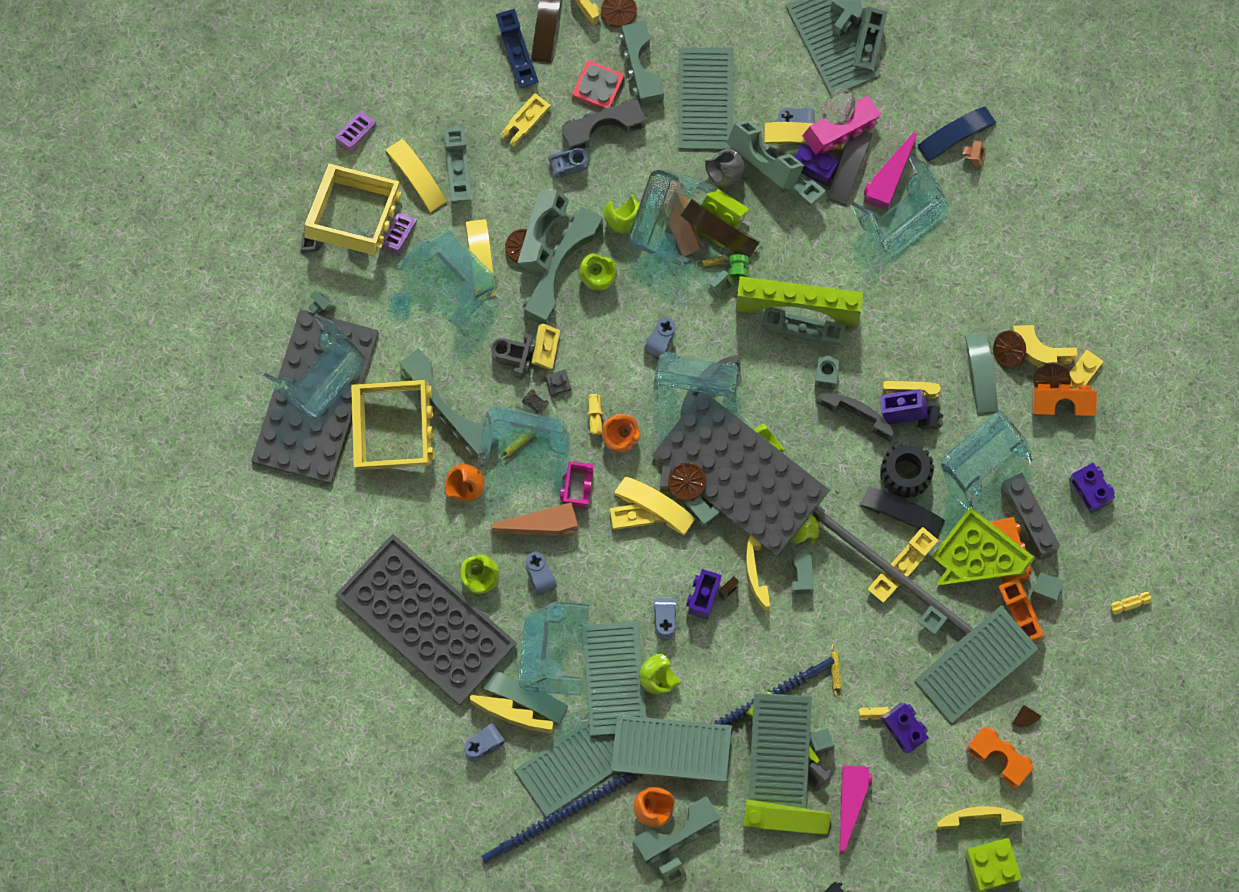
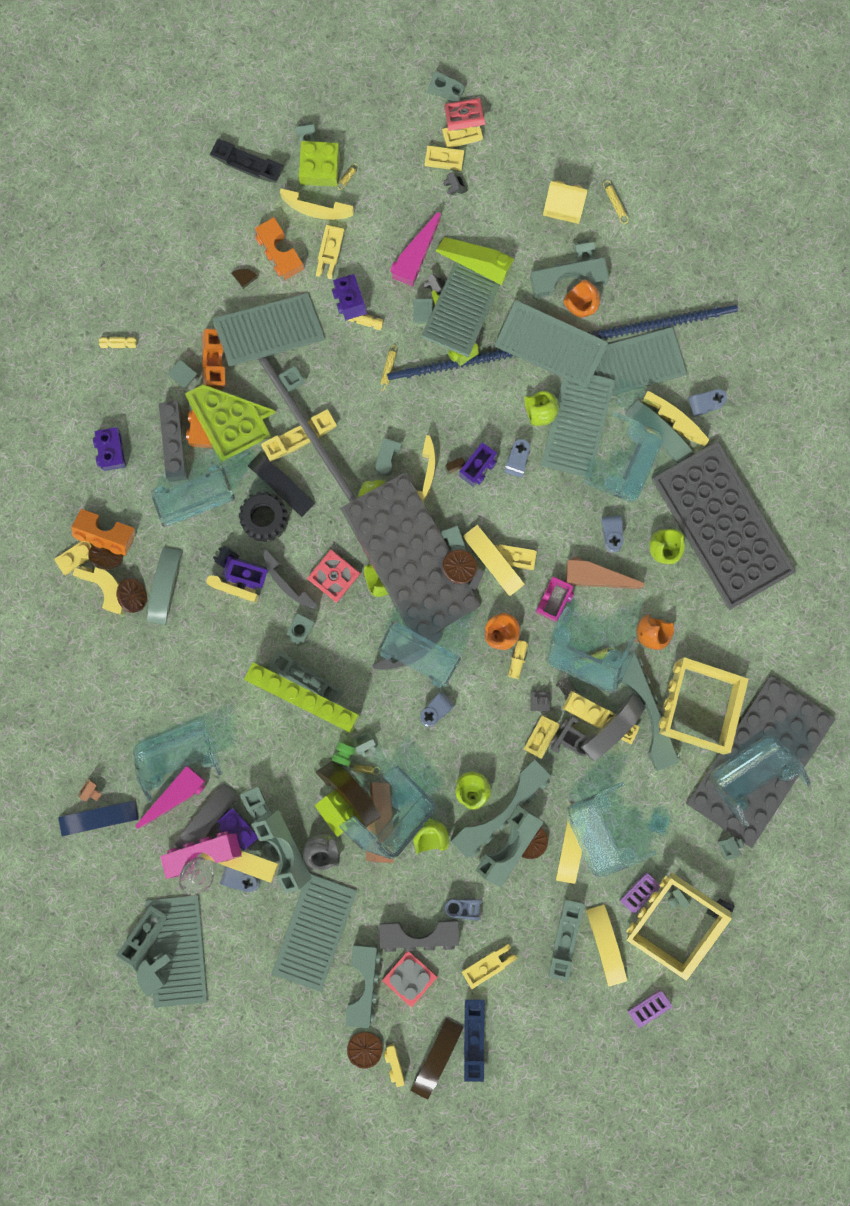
camera: 160 degrees left, 10 degrees up
none -> black slope [210,138,284,183]
none -> coral piece [307,549,361,603]
none -> light yellow hinge [316,225,345,279]
none -> light yellow piece [337,164,358,190]
none -> light yellow slope [562,691,640,744]
none -> dark grey slope [581,693,646,761]

